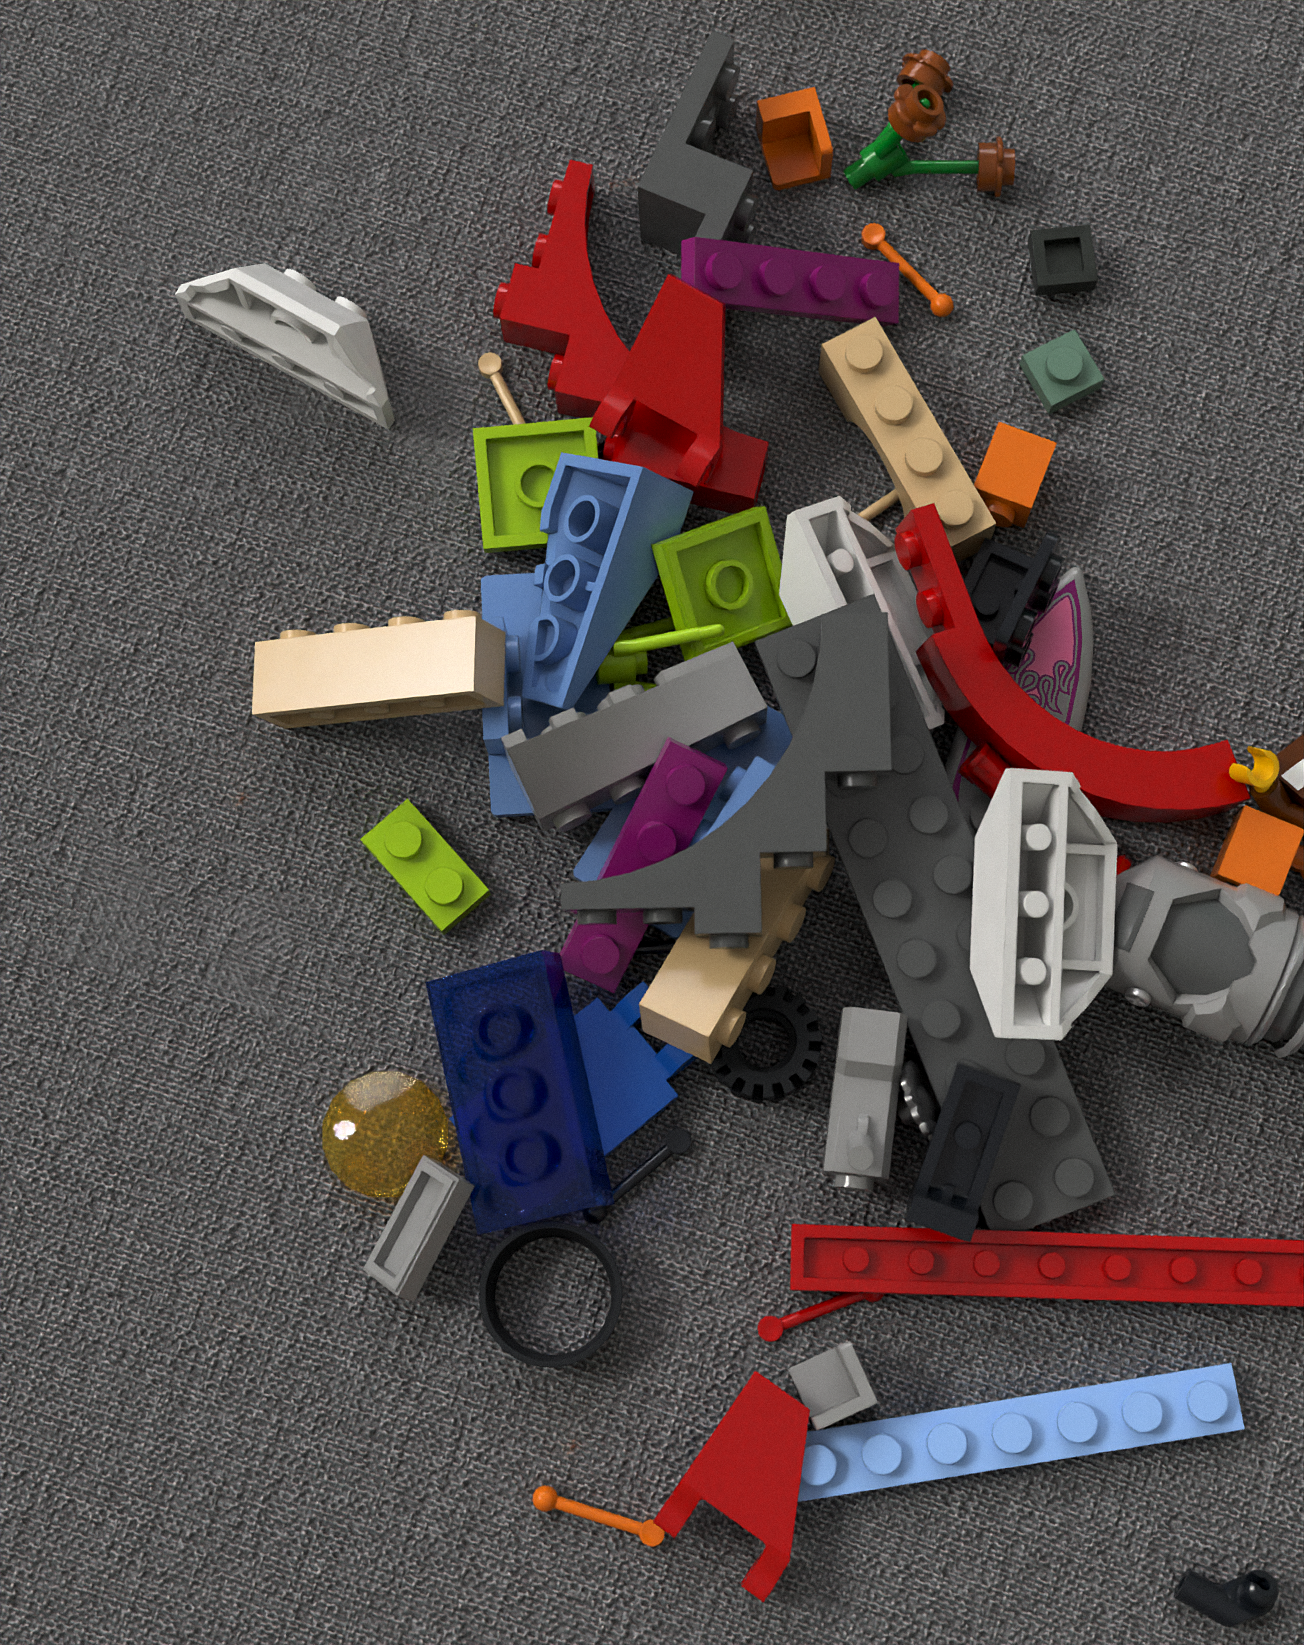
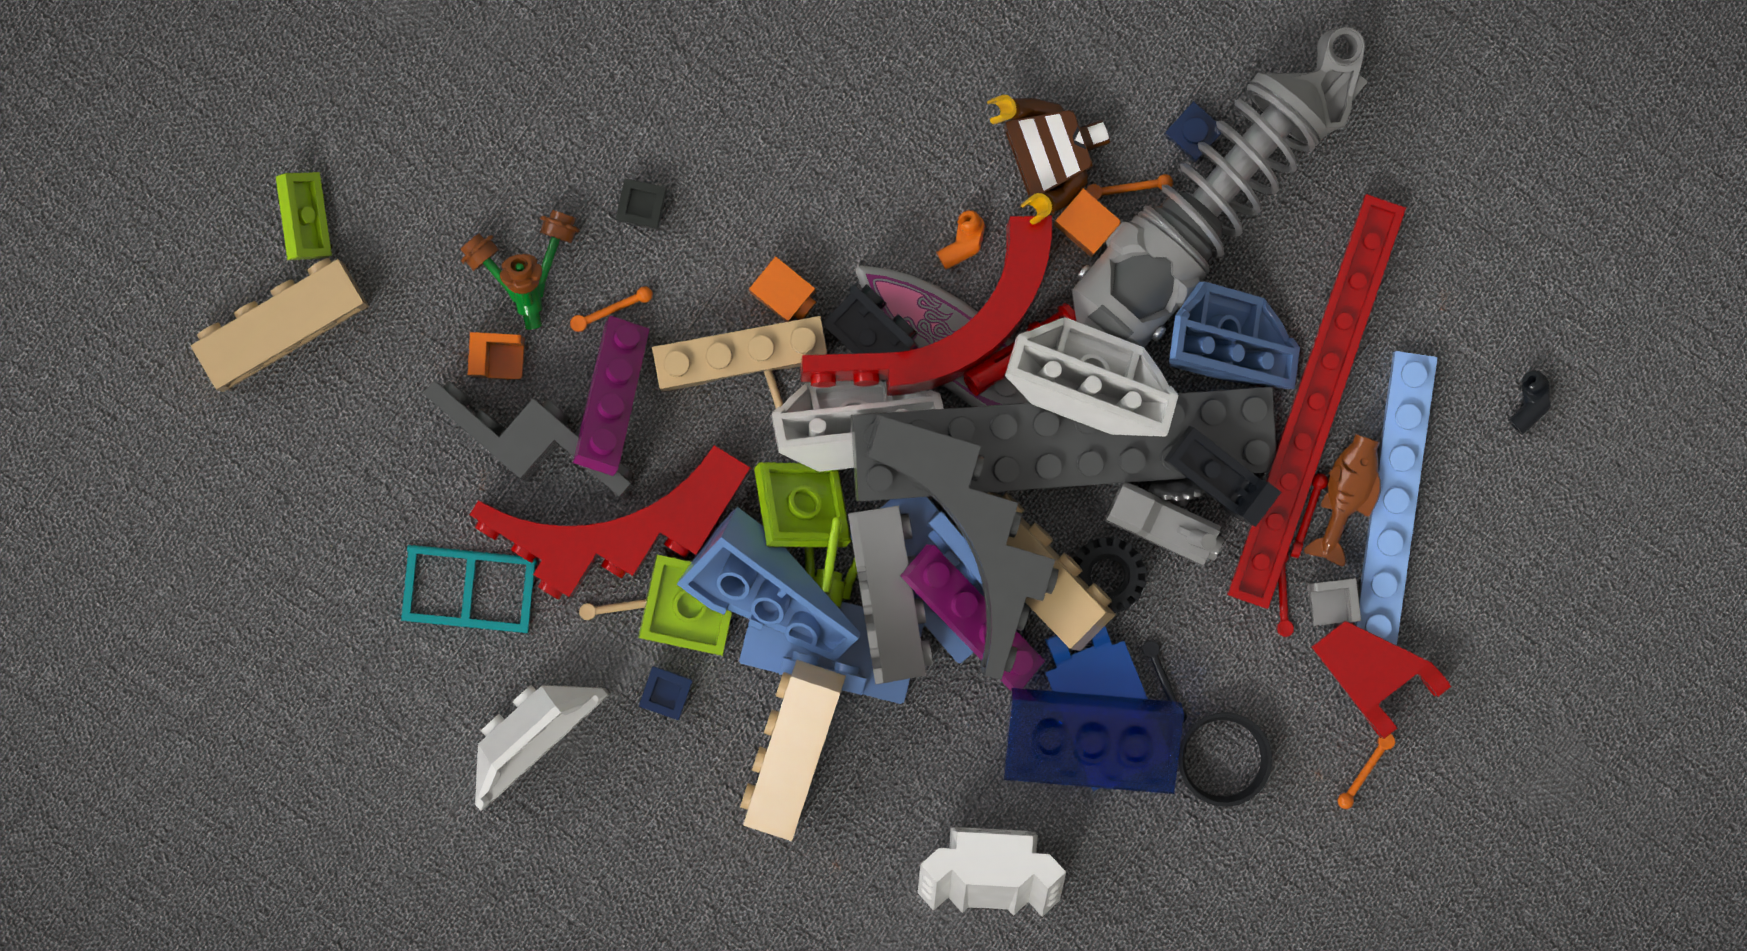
camera: 80 degrees left, 10 degrees up
clear yellow dish [322,1071,448,1198] -> none
lime plate [360,798,491,935] -> none
light grey tile [363,1155,475,1302] -> none
red flag [589,274,726,487] -> none
sand green plate [1019,329,1105,415] -> none
none -> teal window [401,545,538,633]
none -> dark blue plate [638,666,693,721]
none -> white slope [918,827,1066,917]
none -> orange arm [936,210,985,270]
none -> medium blue wedge [1169,282,1300,389]
none -> red hinge [1290,473,1328,559]
none -> dark orange animal [1304,434,1381,567]

